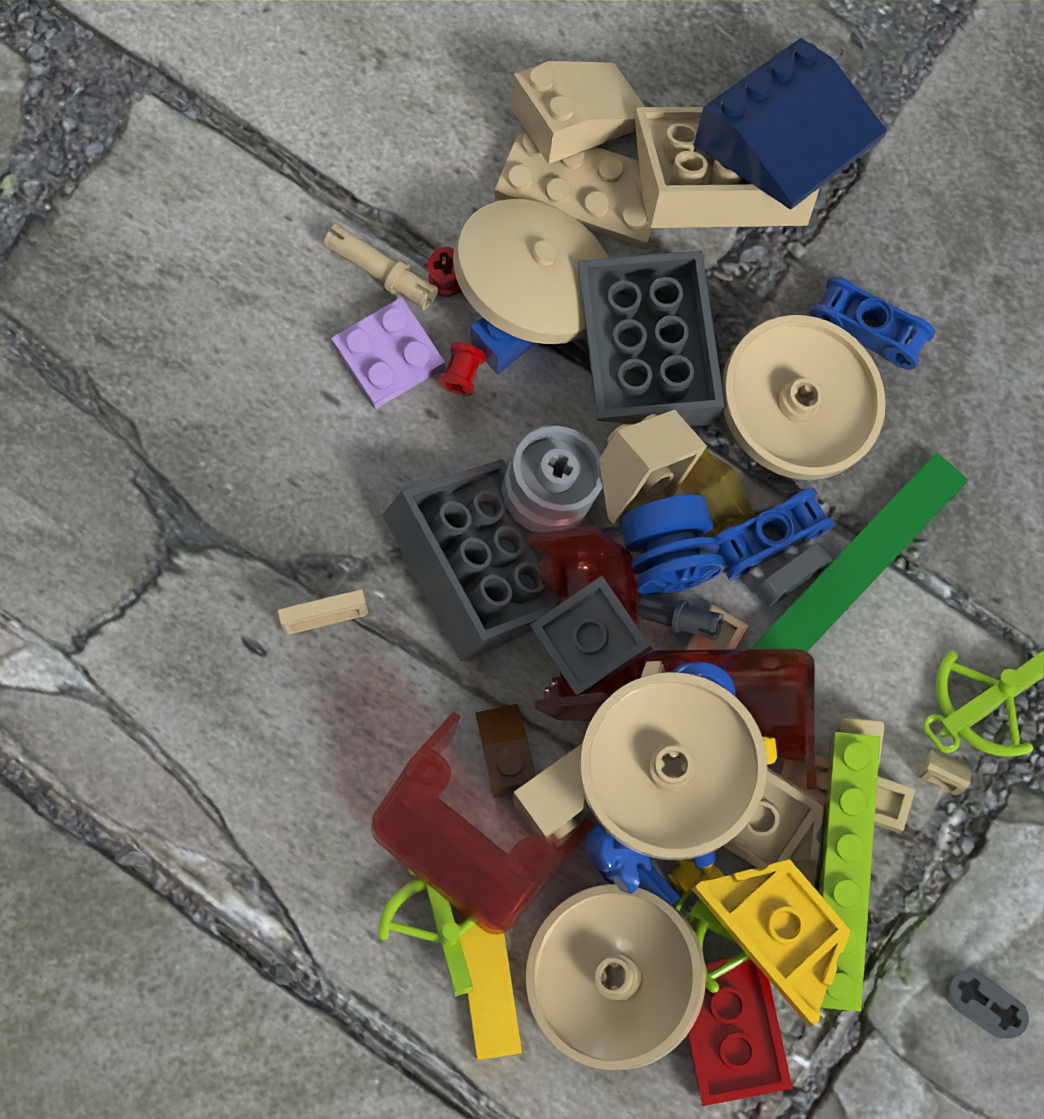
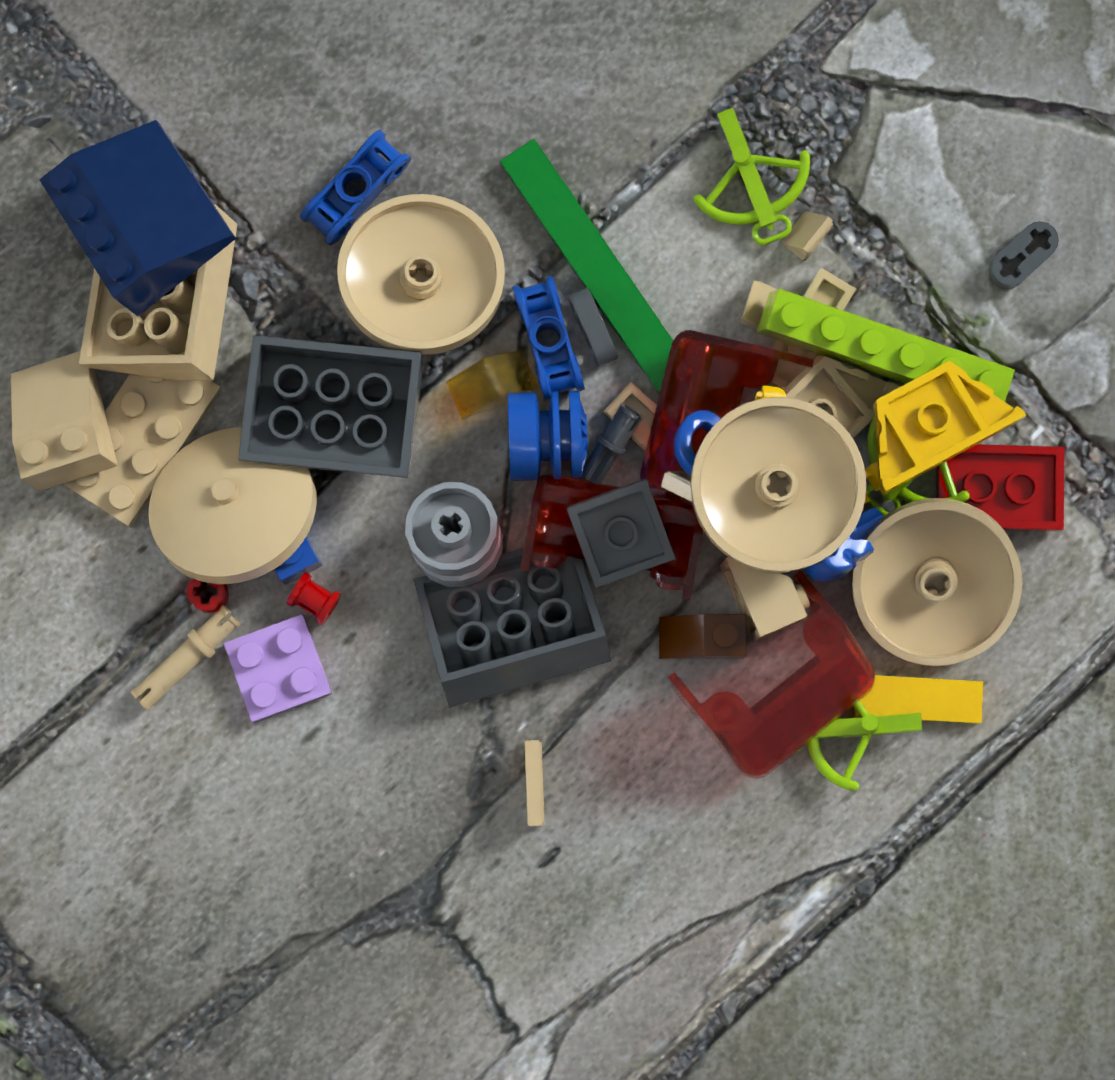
camera: 80 degrees left, 10 degrees up
tan slope [599,409,707,524] -> none

